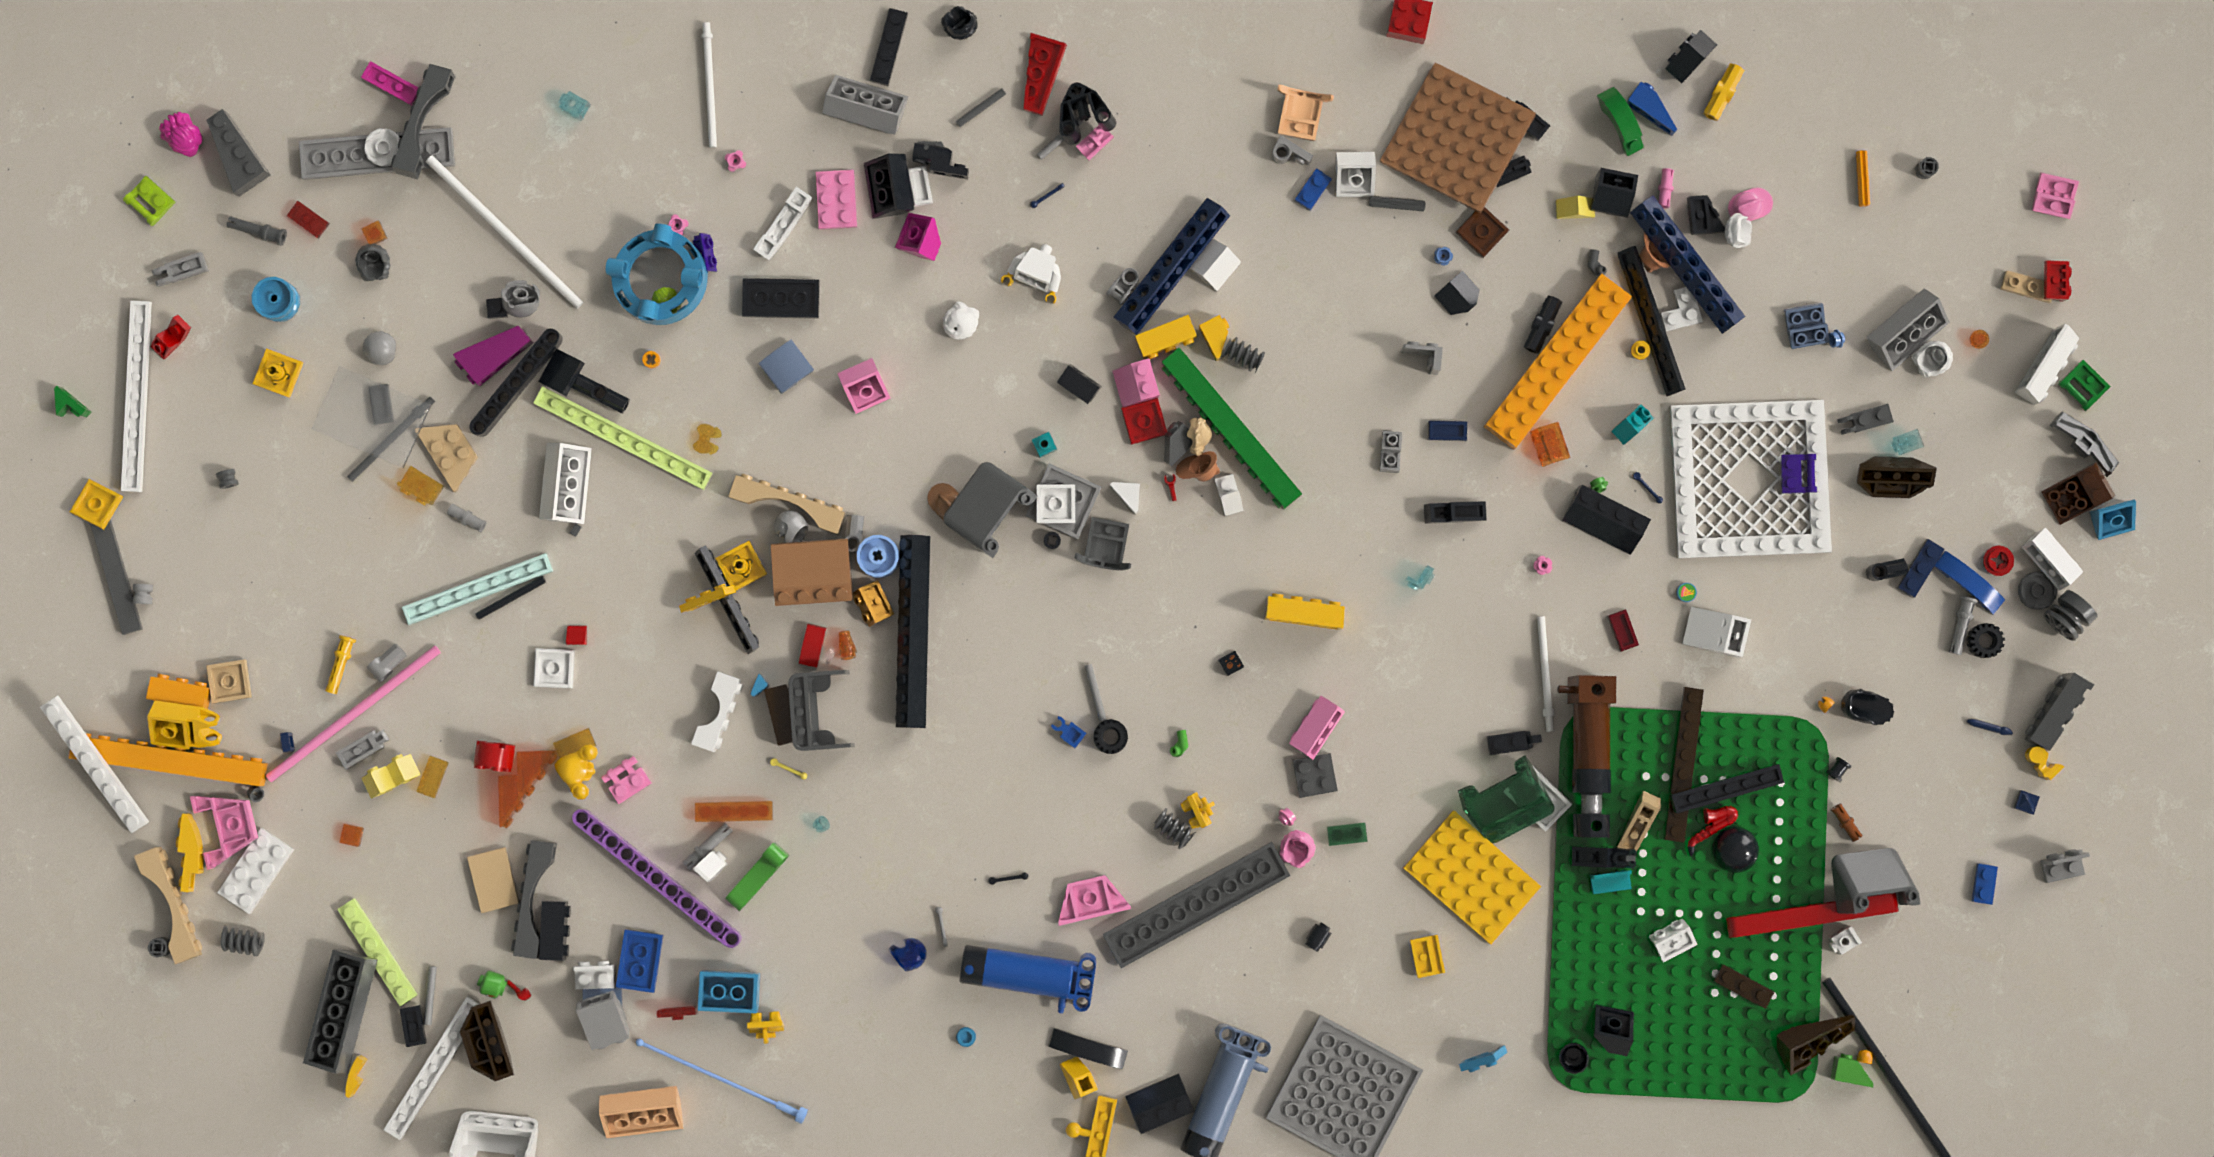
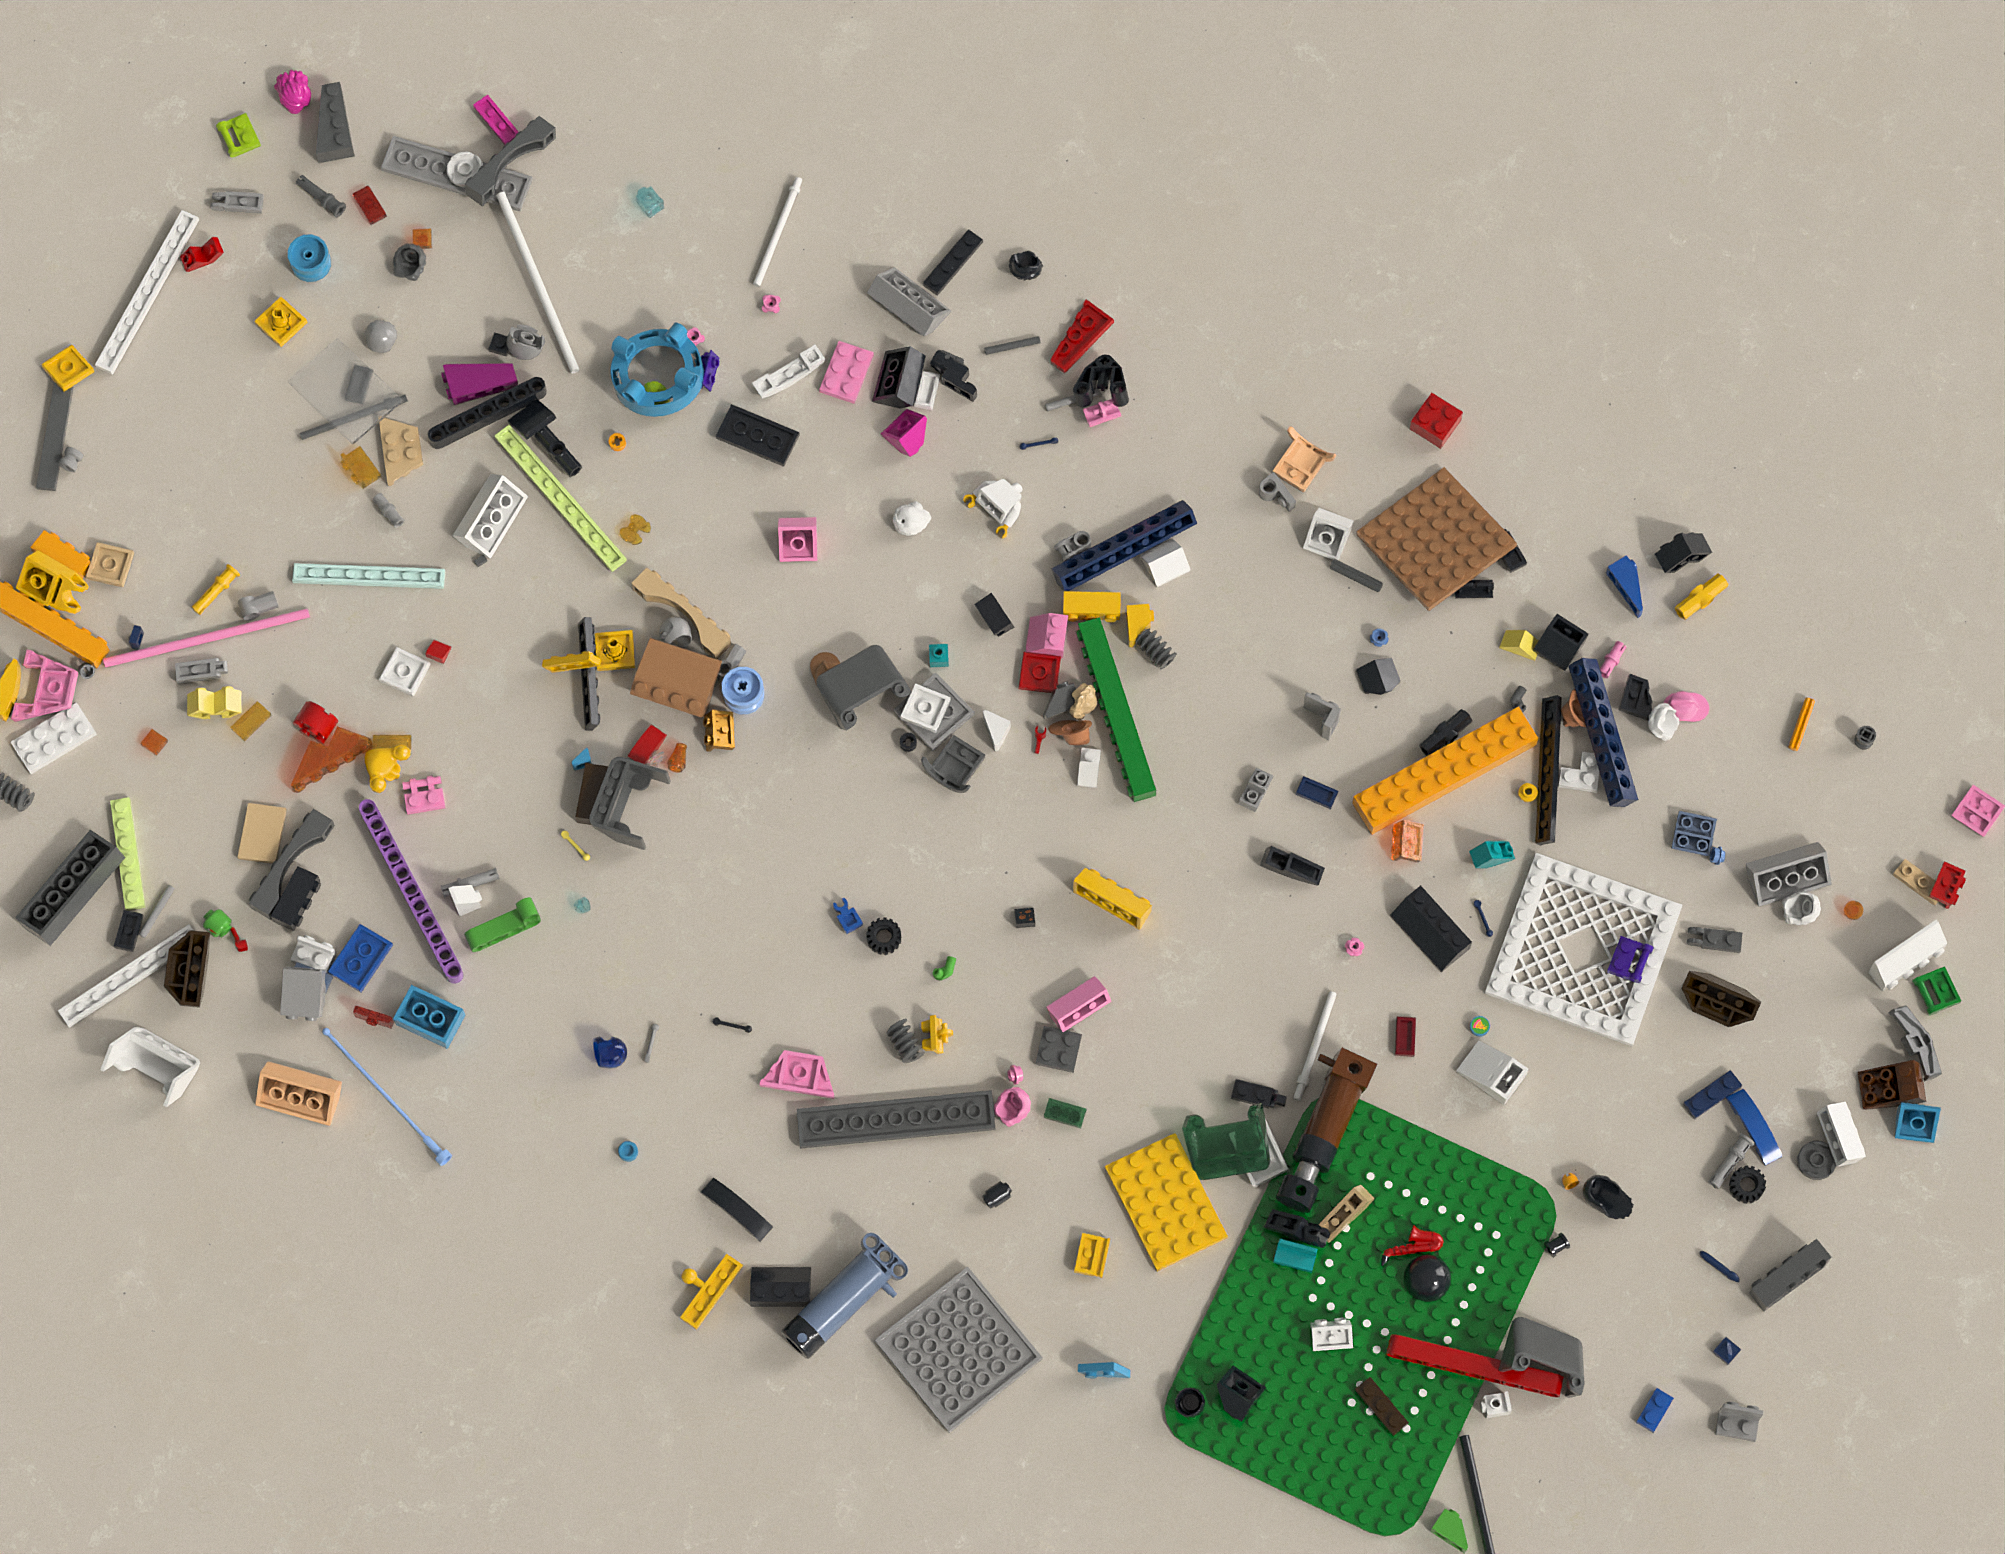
camera: 25 degrees right, 15 degrees down
green slope [54,386,91,418] -> none
dark grey wheel [216,469,239,489] -> none
yellow slope [345,1055,368,1098] -> none
black bar [475,576,546,620] -> none
white arch [691,671,743,752] -> none
clear orange plate [695,801,773,822] -> none
yellow hips [747,1011,784,1044] -> none
sand blue slope [759,340,814,394] -> none
black brick [895,535,930,728] -> none
blue piece [959,945,1097,1014] -> none
yellow slope [1060,1056,1098,1100] -> none
light grey bar [1085,664,1107,722] -> none
blue plate [1295,168,1332,211] -> none
clear light blue bracket [1405,565,1435,591] -> none
reddish brown tile [1455,207,1509,258] -> none
bright green plate [1590,477,1608,493] -> none
green arch [1597,87,1644,156] -> none
dark brown plate [1664,687,1704,842] -> none
black plate [1669,764,1784,814] -> none
dark brown wedge [1777,1015,1855,1075] -> none
dark orange pin [1831,803,1863,842] -> none
light orange hinge [1856,1050,1873,1064] -> none
black piece [1866,558,1908,581] -> none
clear light blue bracket [1892,429,1925,455] -> none
red gear [1983,545,2014,576] -> none
yellow leg [2025,747,2065,780] -> none
dark grey wheel [2044,590,2098,641] -> none

